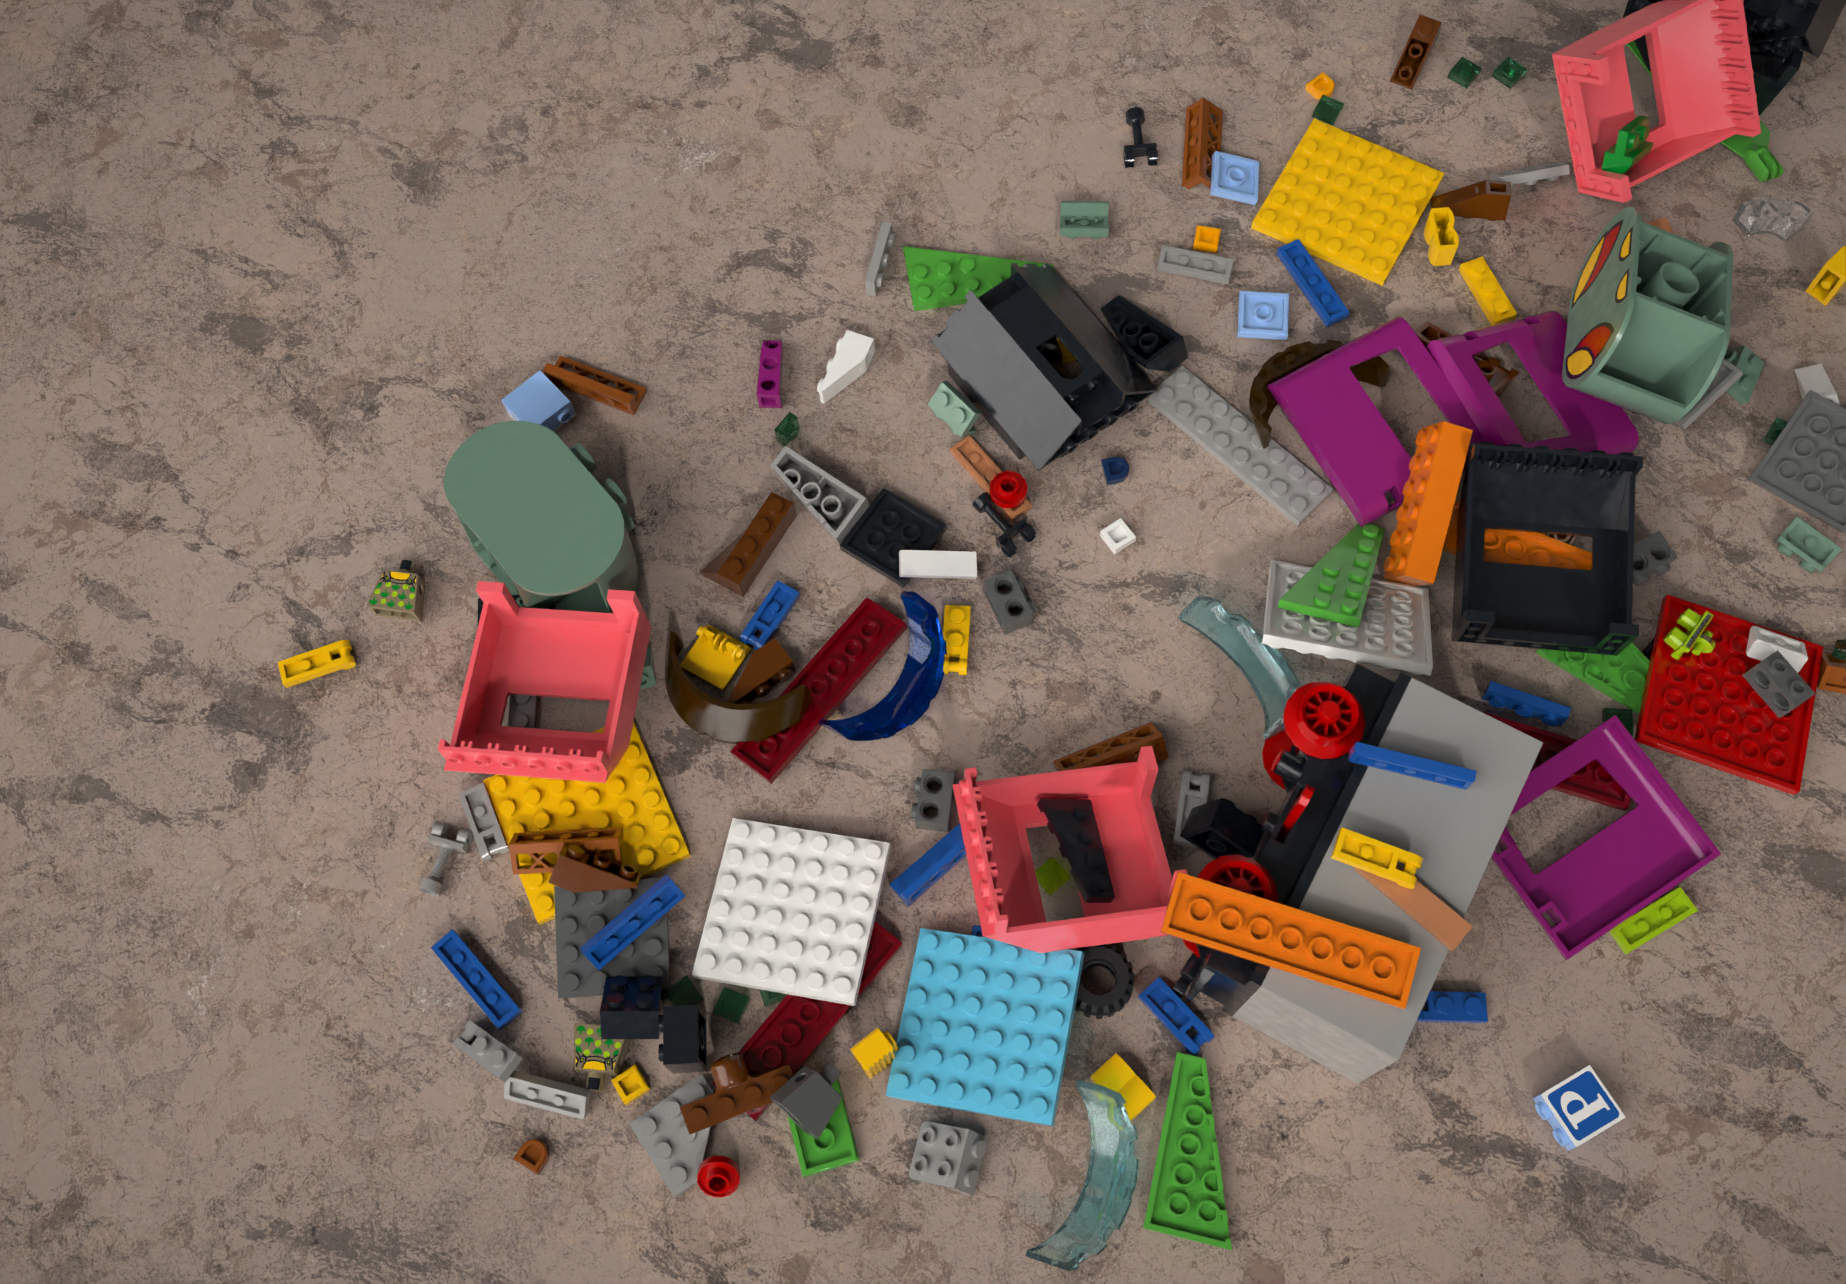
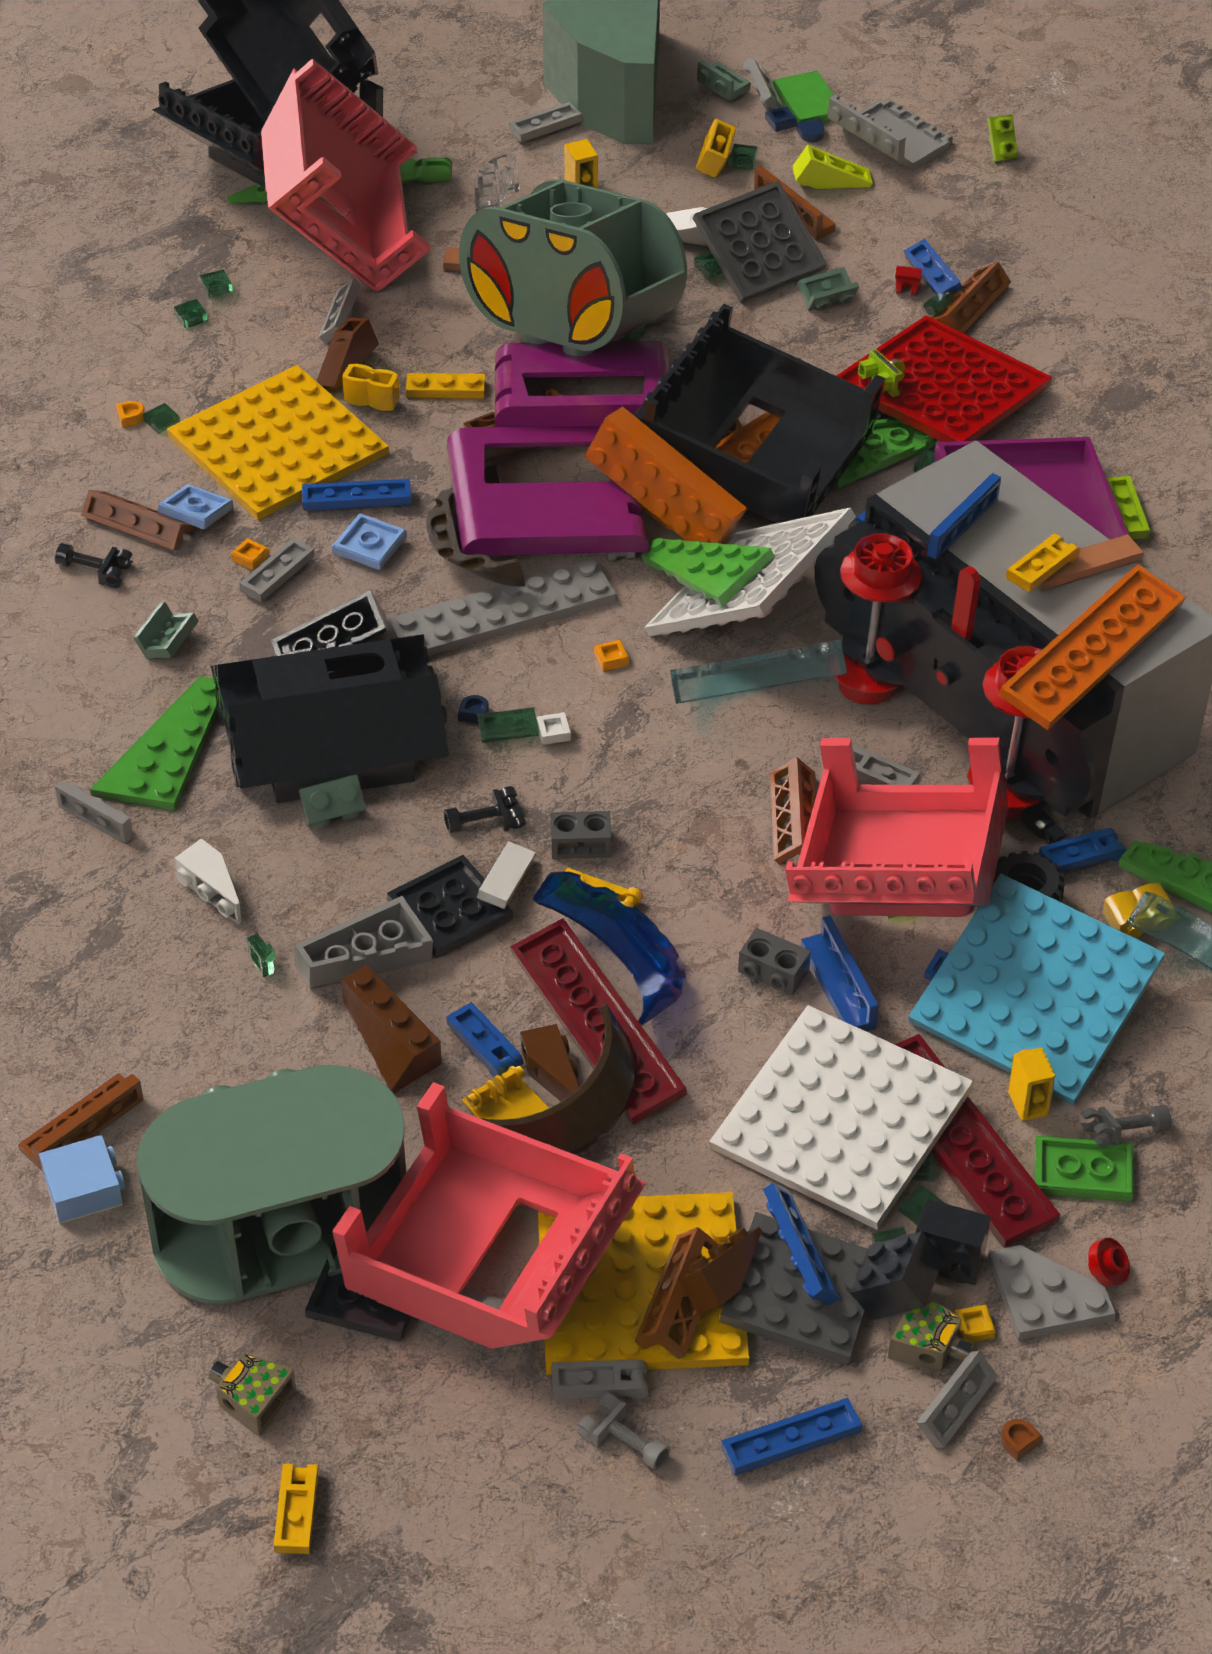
camera: 75 degrees left, 20 degrees down
light grey plate [452,1020,523,1082] -> none
reddish brown plate [680,1053,794,1134] -> none
magenta leg [756,340,783,408] -> none
dark grey torso [770,1062,841,1139] -> none
light grey bracket [909,1121,987,1196] -> none
nougat tile [950,434,1032,522] -> none
red plate [990,471,1027,508] -> none
black wing [1037,799,1115,903] -> none
black brick [1180,798,1264,859] -> none
reddish brown slope [1390,14,1442,90] -> none
green brick [1602,115,1654,174] -> none
dark grey brick [1742,650,1816,718] -> none
white slope [1746,626,1808,673] -> none
none -> clear green plate [477,707,539,743]
none -> light orange tile [594,640,630,672]
none -> dark grey bar [1080,1105,1172,1147]

